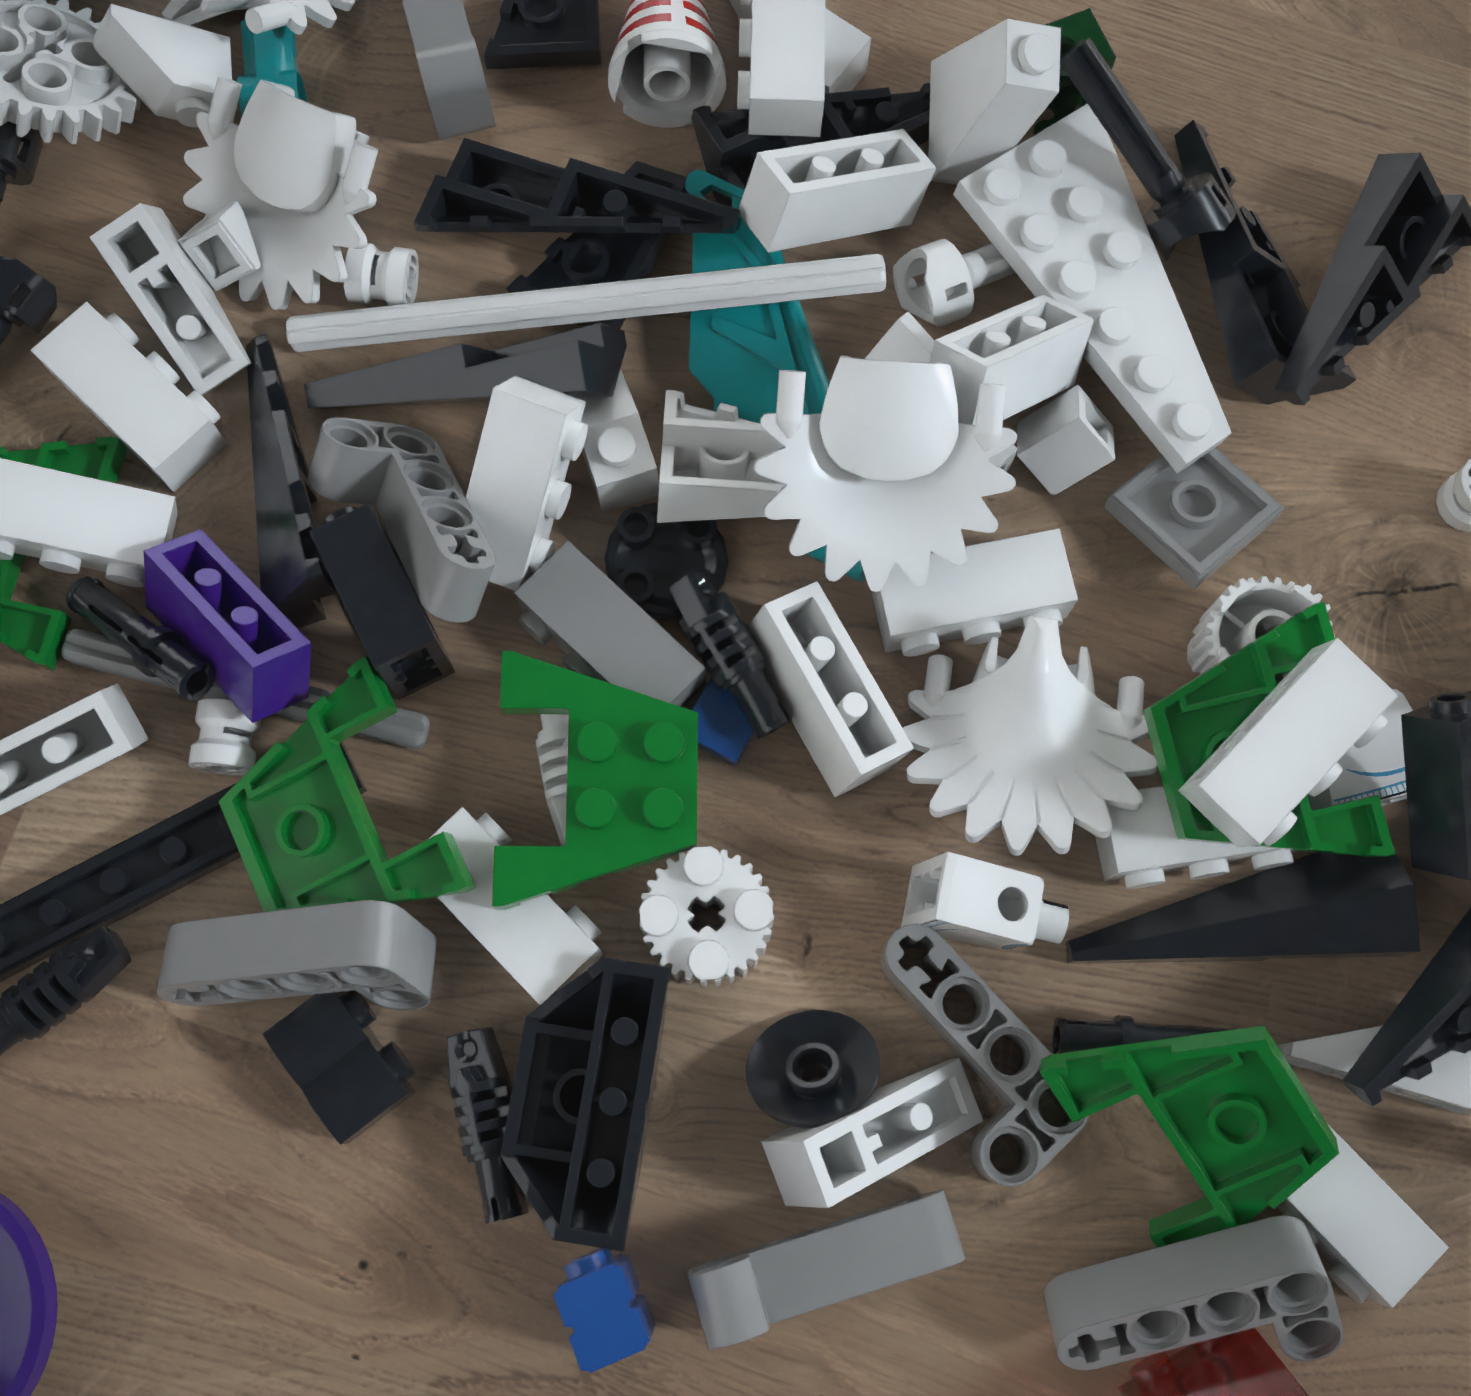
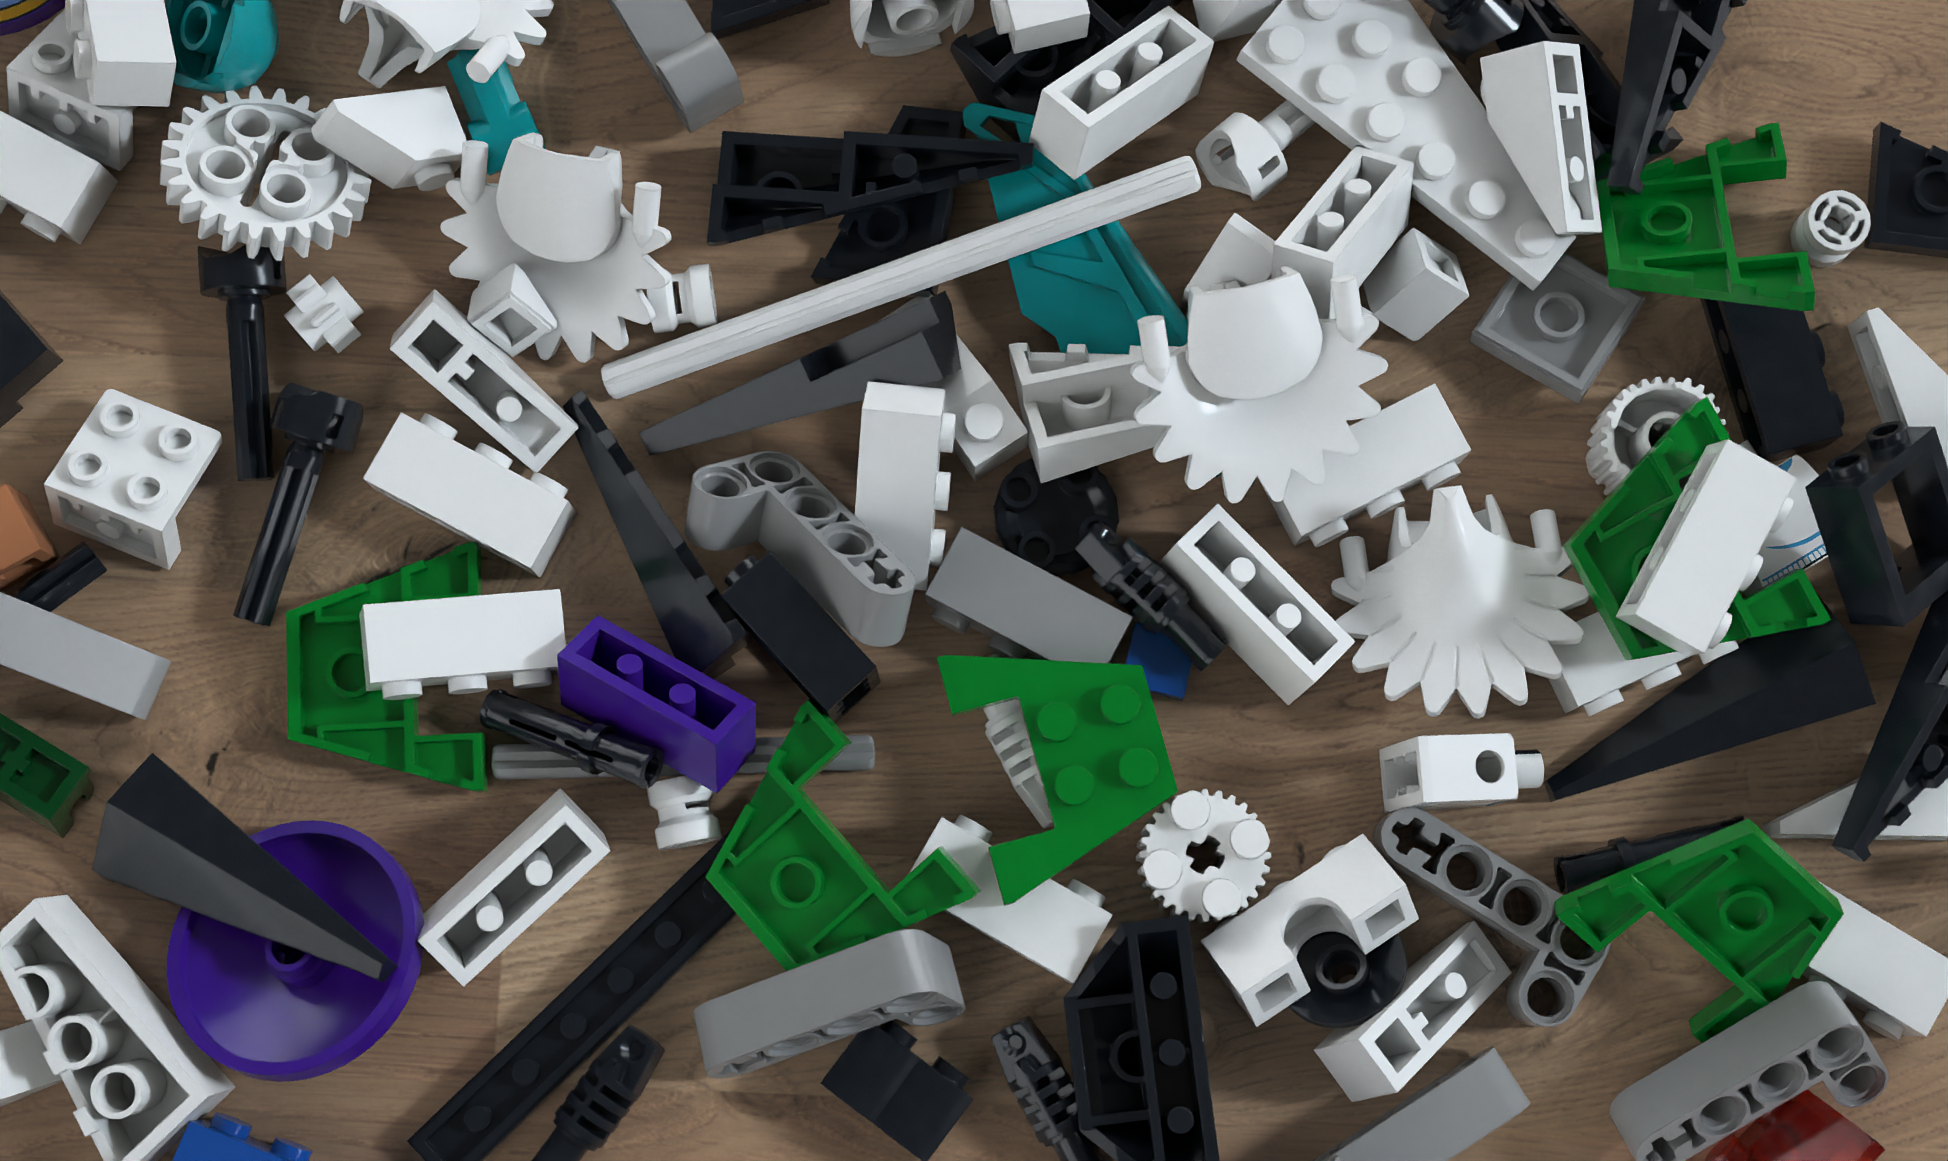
camera: 15 degrees left, 5 degrees up
none -> white gear [284,274,364,353]
none -> white arch [1201,833,1419,1027]
none -> white slope [1480,41,1602,235]
none -> green wing [1596,122,1815,311]
none -> black brick [1700,298,1844,462]

